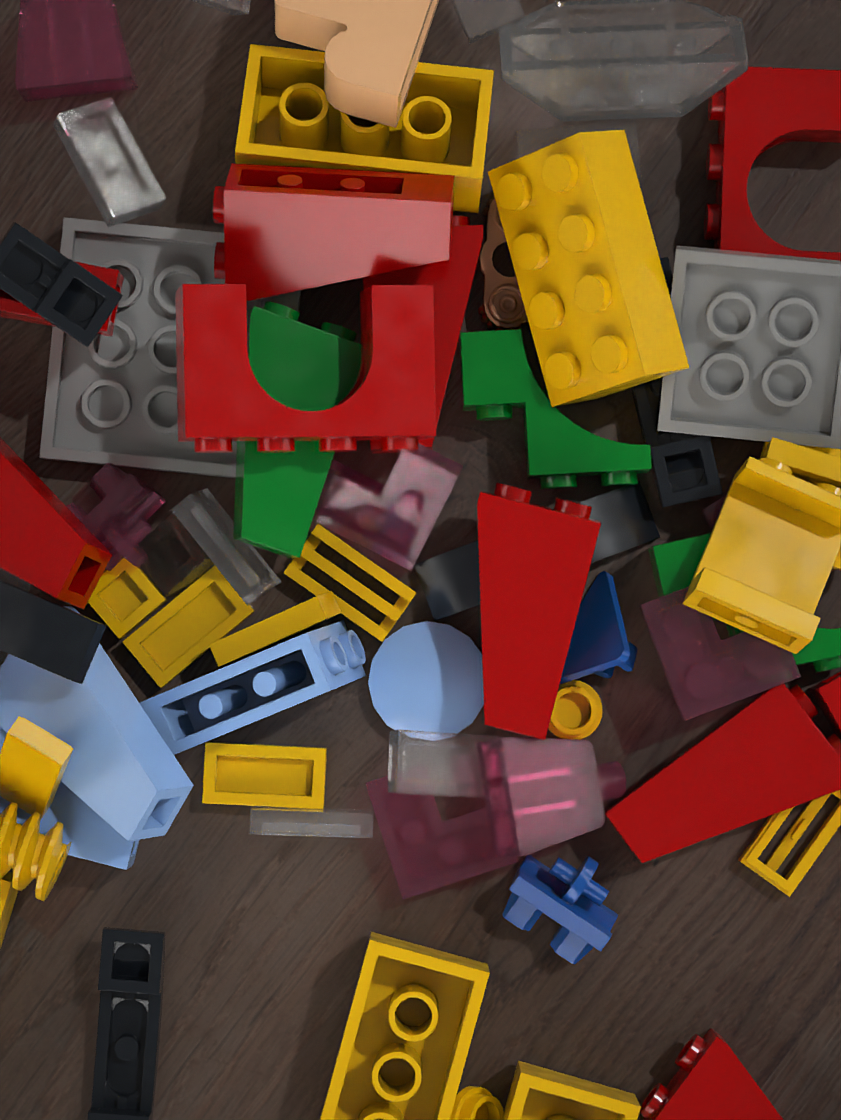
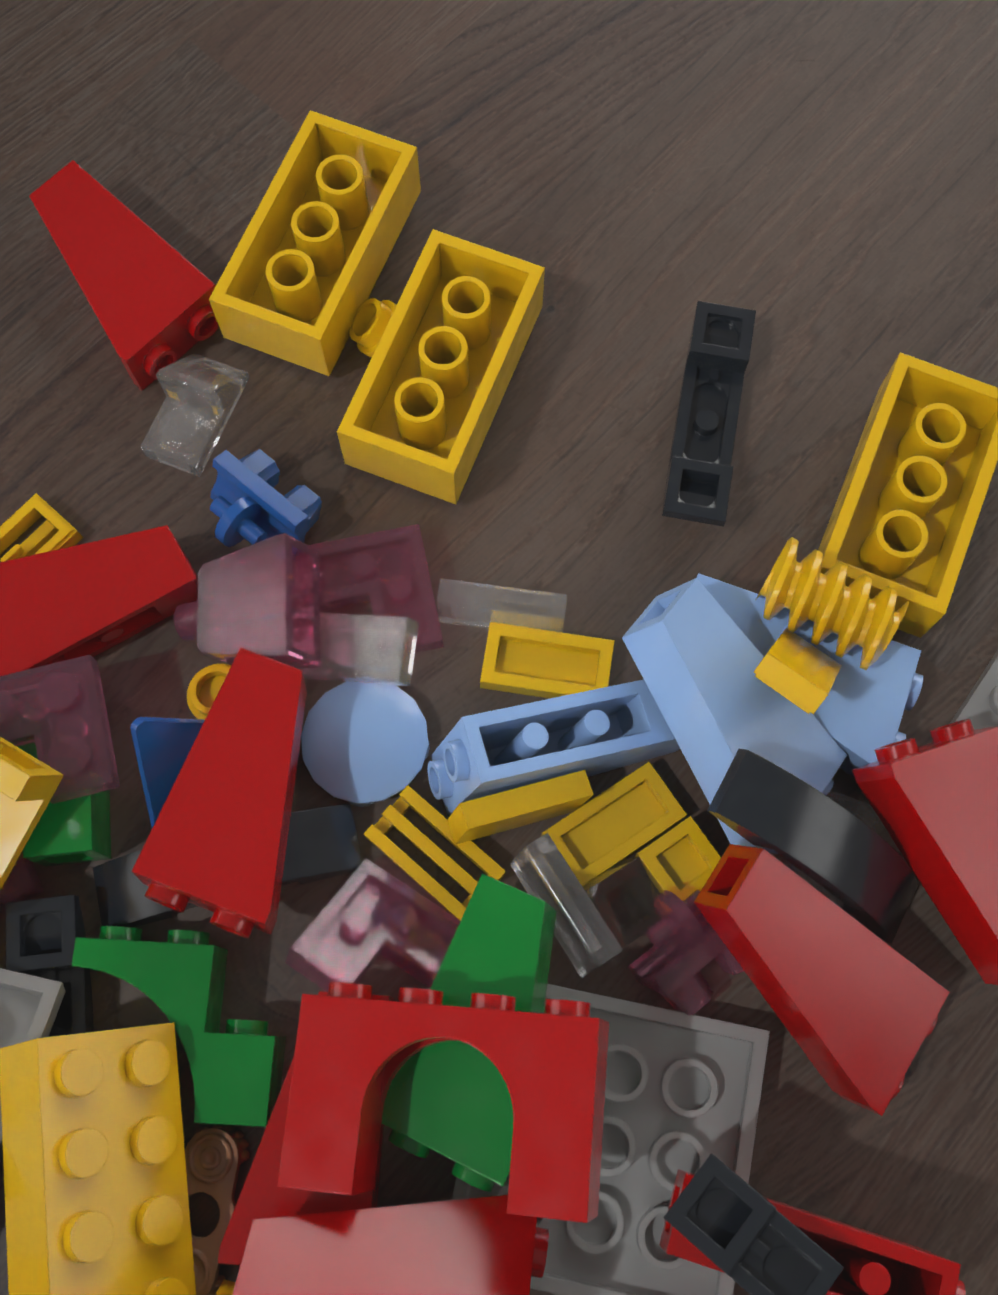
camera: 175 degrees left, 15 degrees down
none -> clear slope [140,353,250,477]

